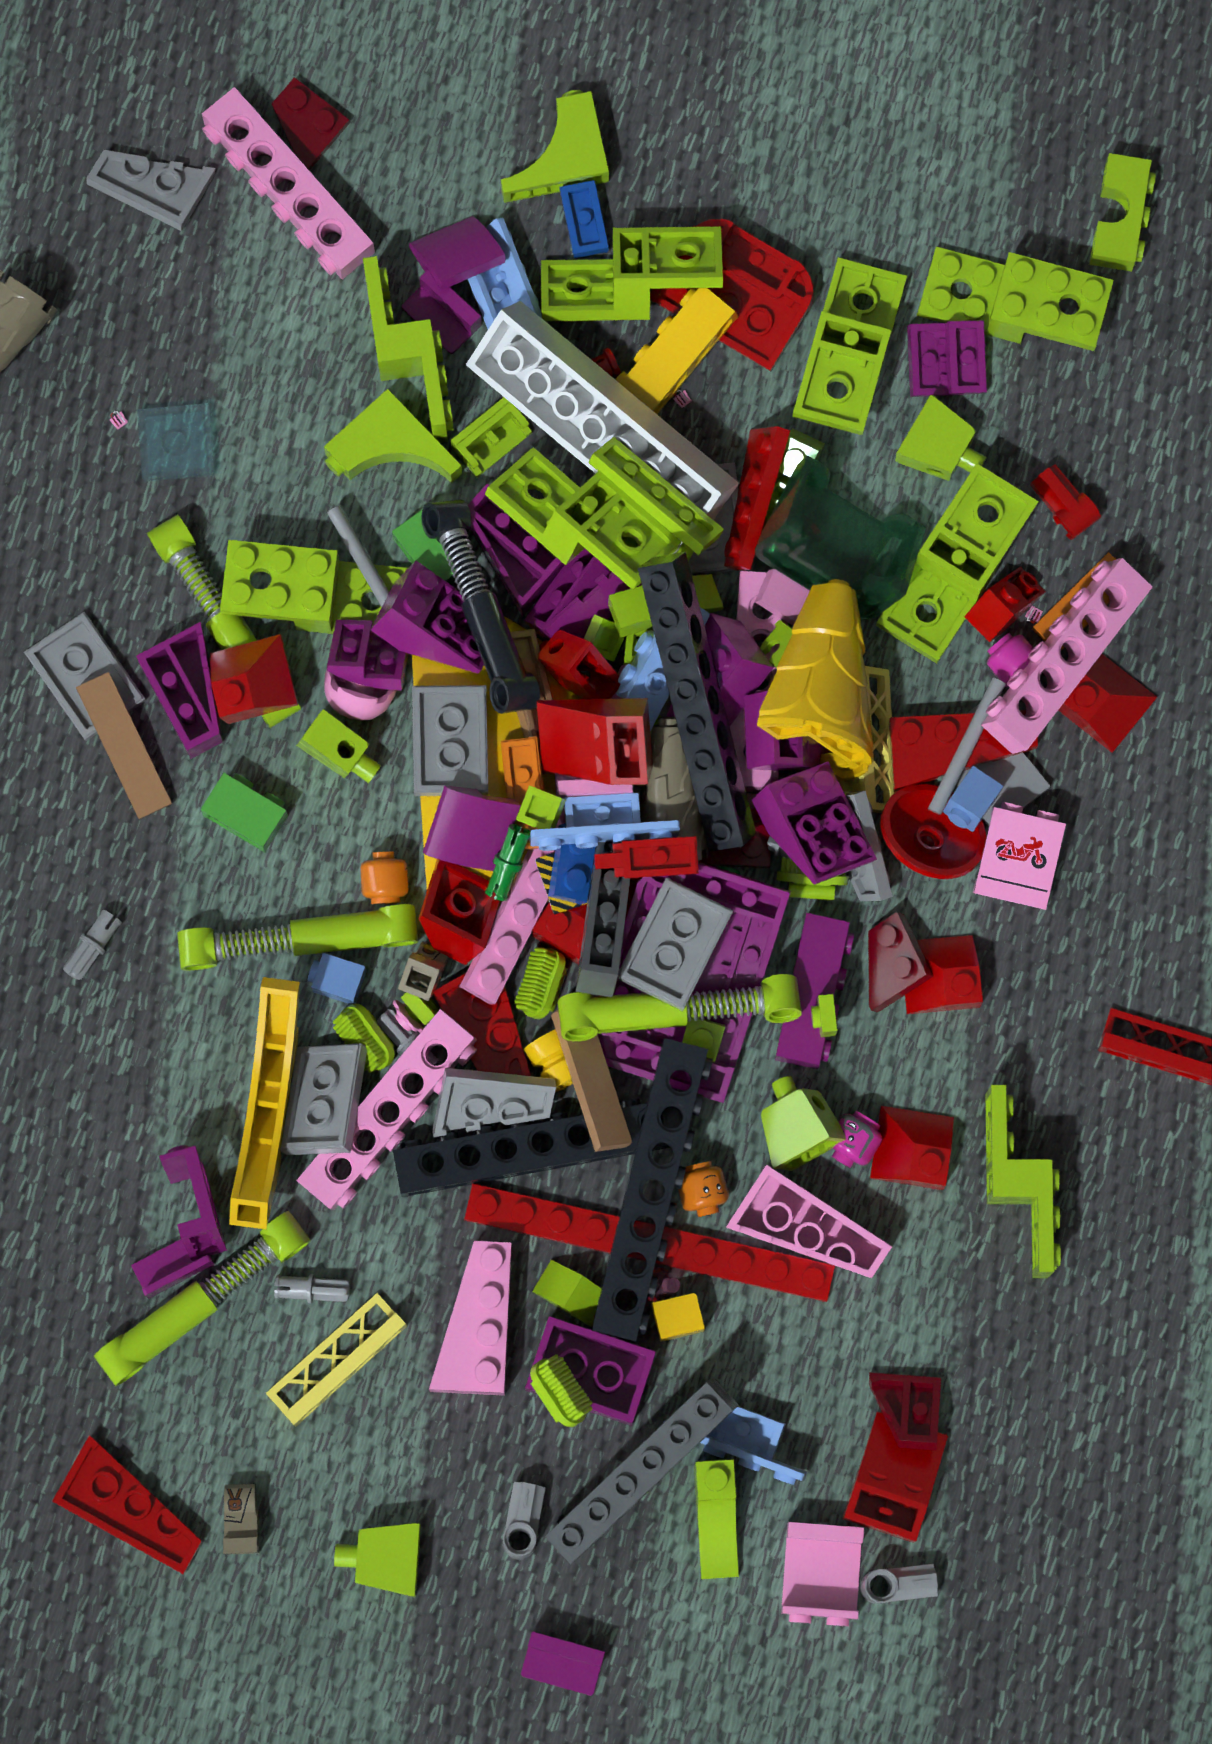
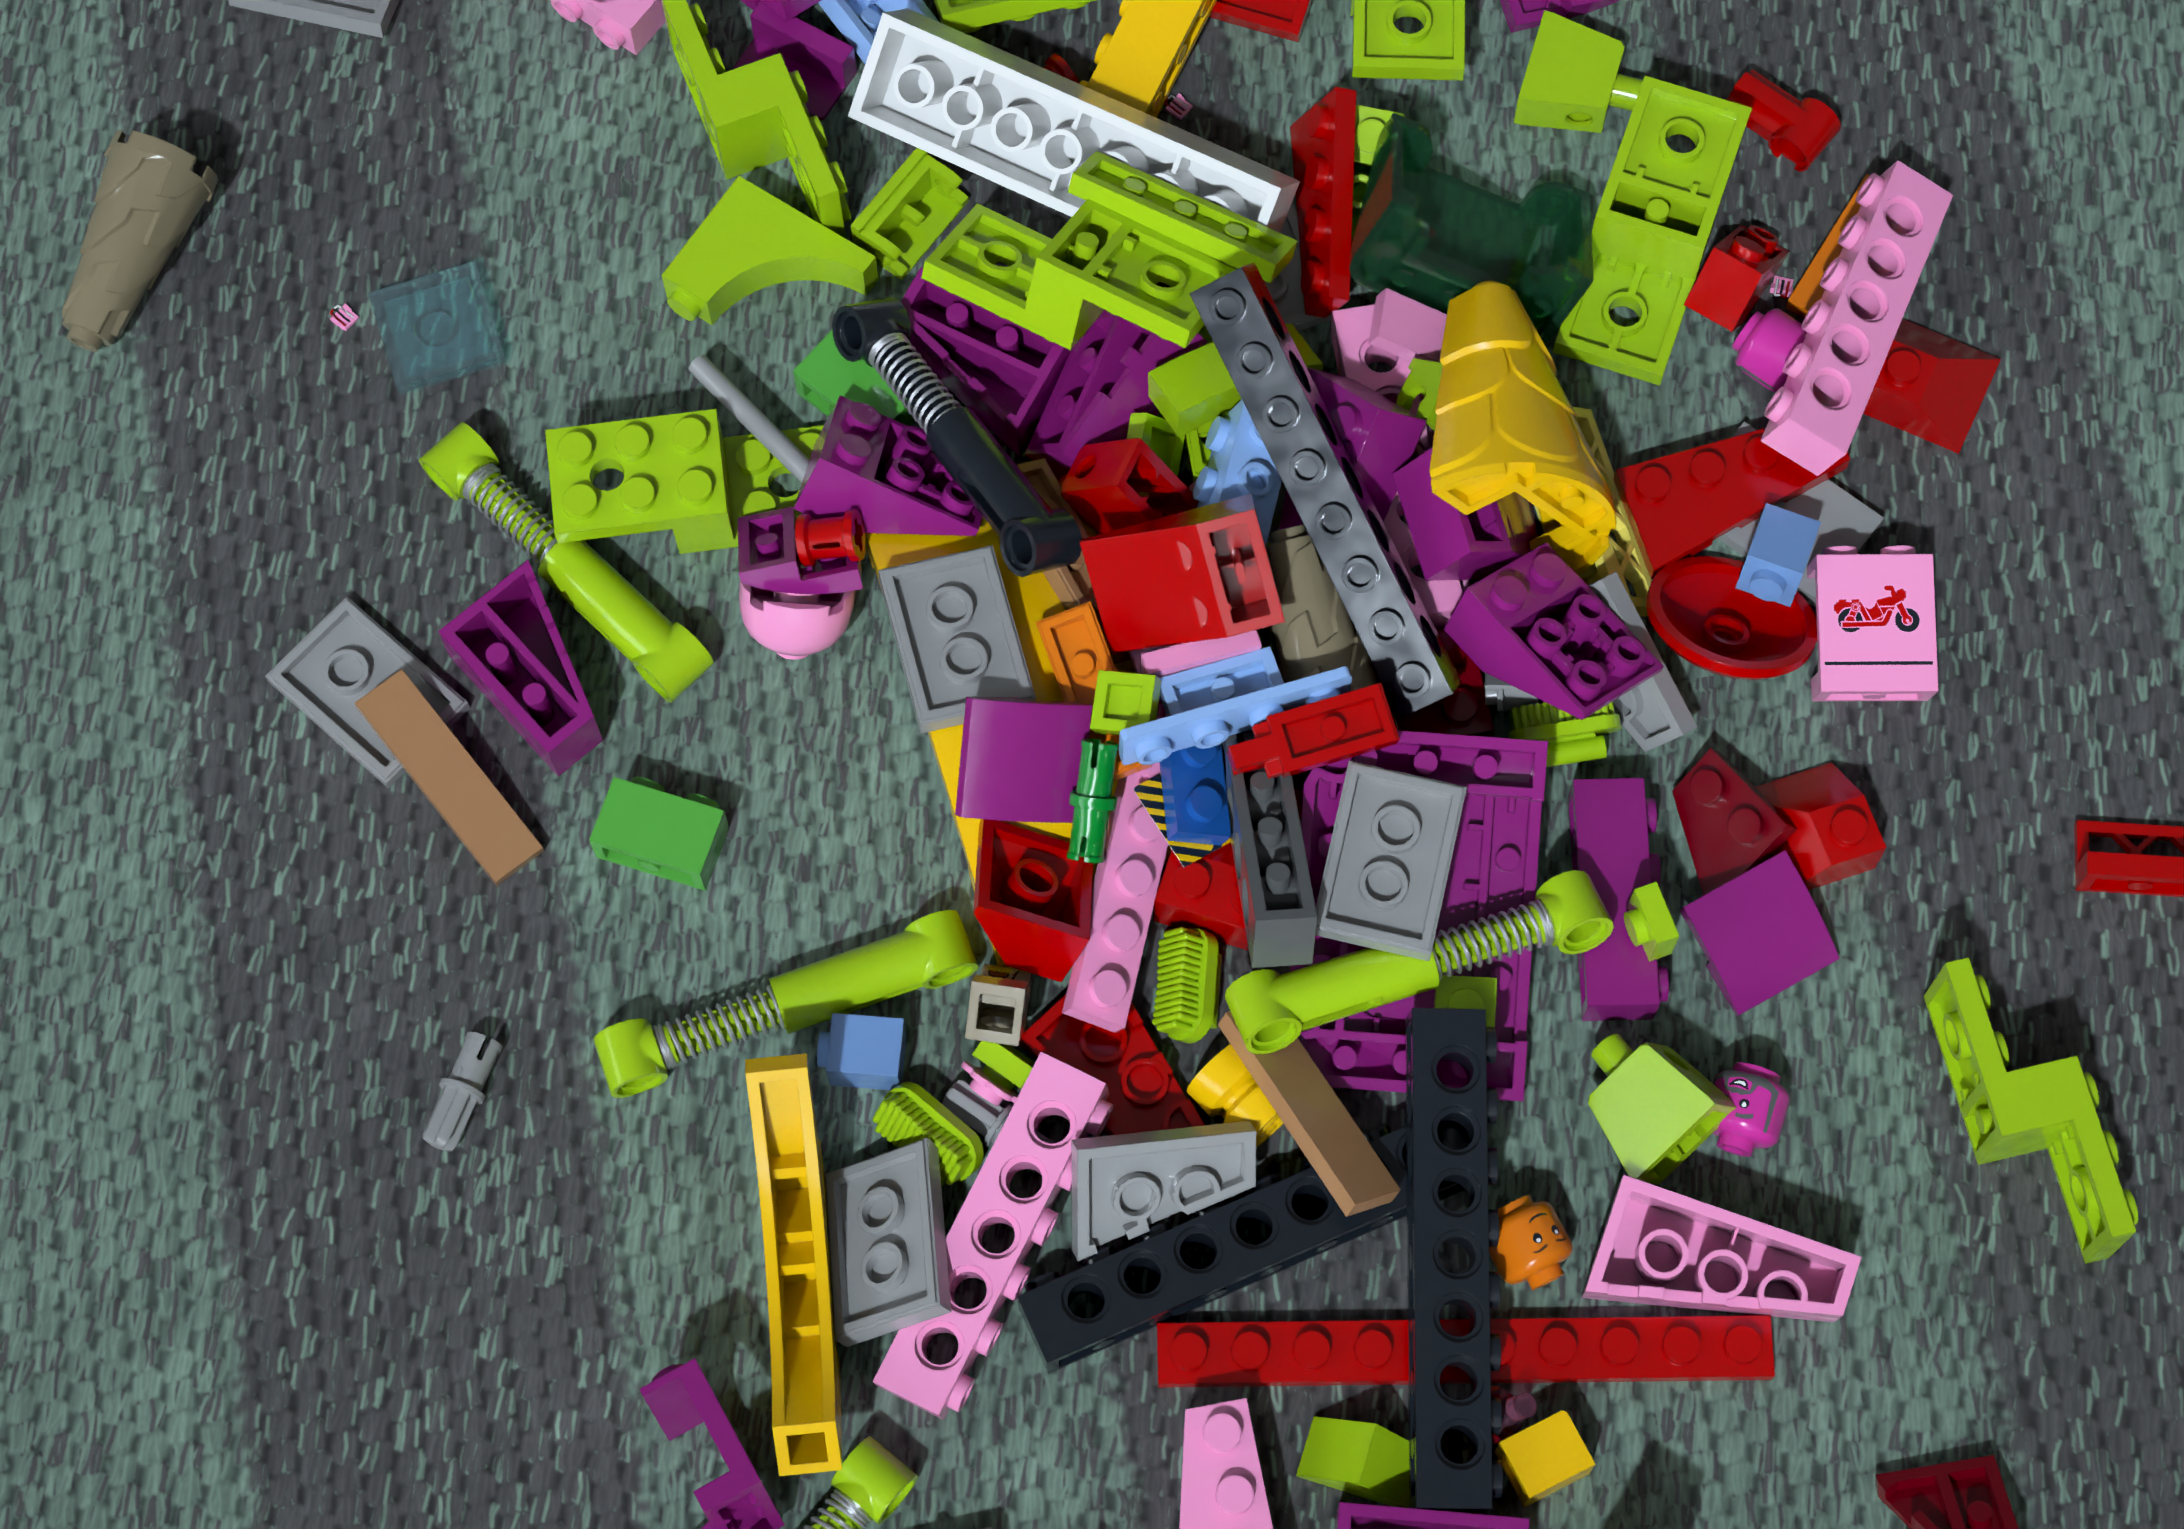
camera: 10 degrees left, 10 degrees down
red slope [210,634,298,724] -> none
lime torso [296,709,381,783] -> none
orange head [360,851,409,904] -> none
red slope [870,1106,954,1190] -> none
light grey bar [928,678,1006,815] -> none
none -> red bush [795,509,866,567]
none -> magenta slope [1680,850,1840,1016]

